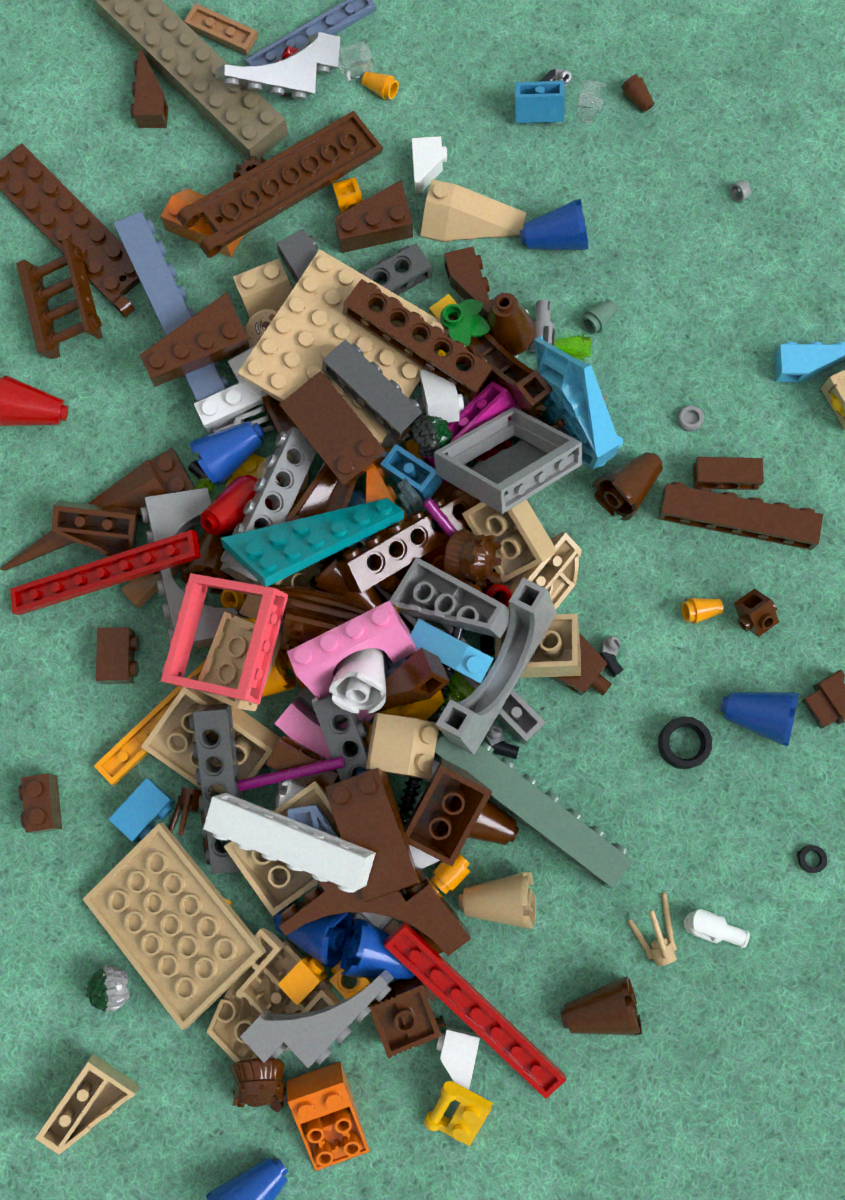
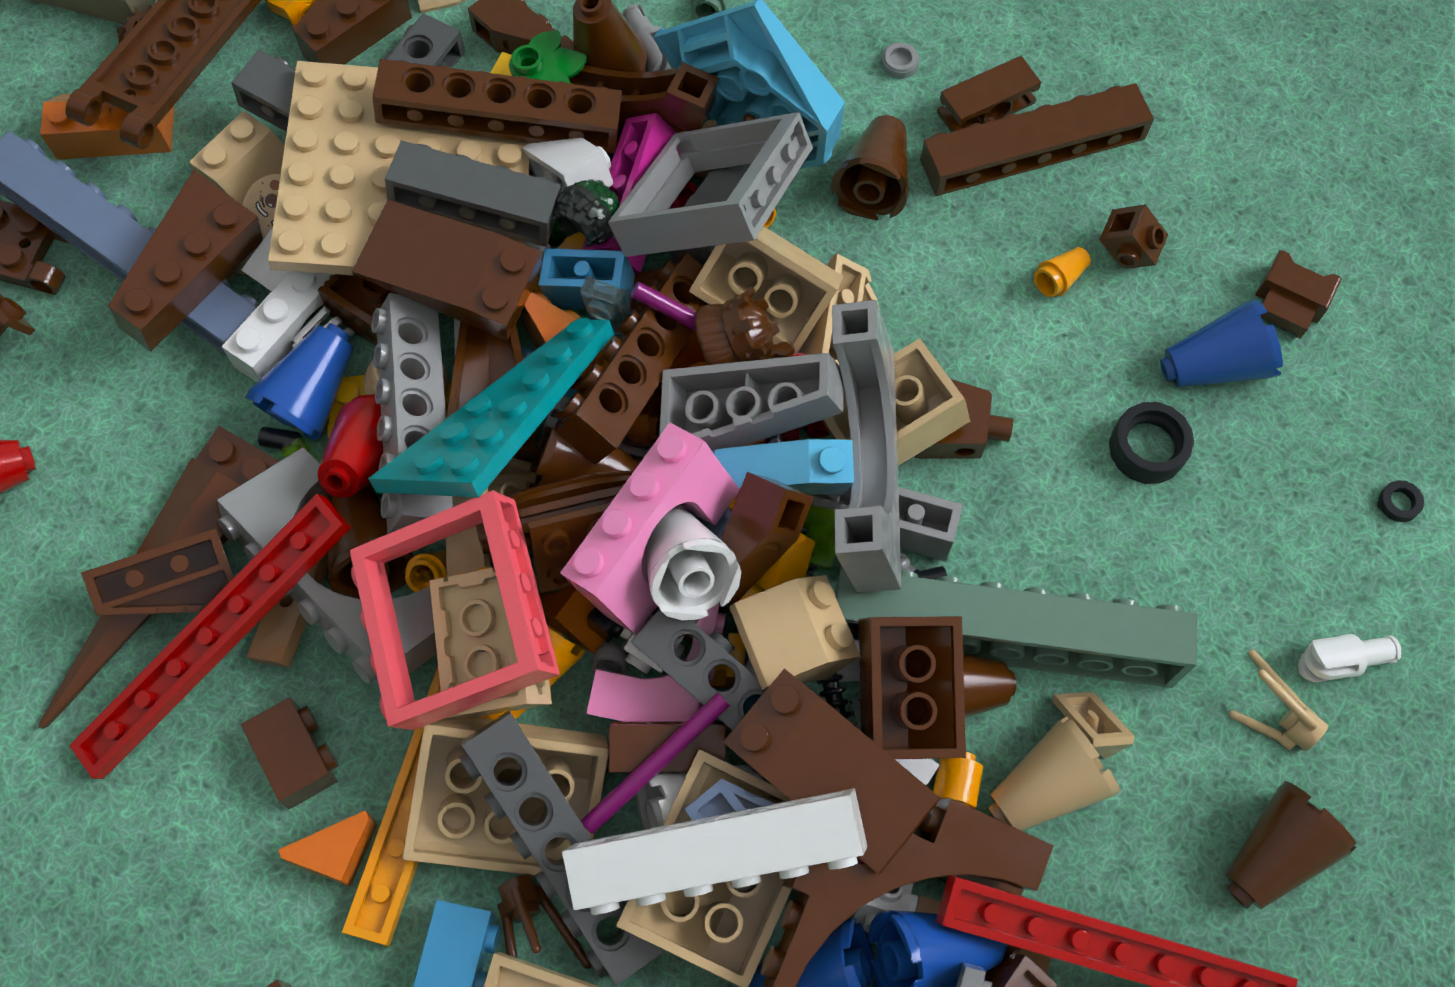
camera: 35 degrees left, 10 degrees down
arm [600,636,624,678] -> none
none -> orange slope [278,810,377,887]
none -> tan slope [1052,692,1135,759]

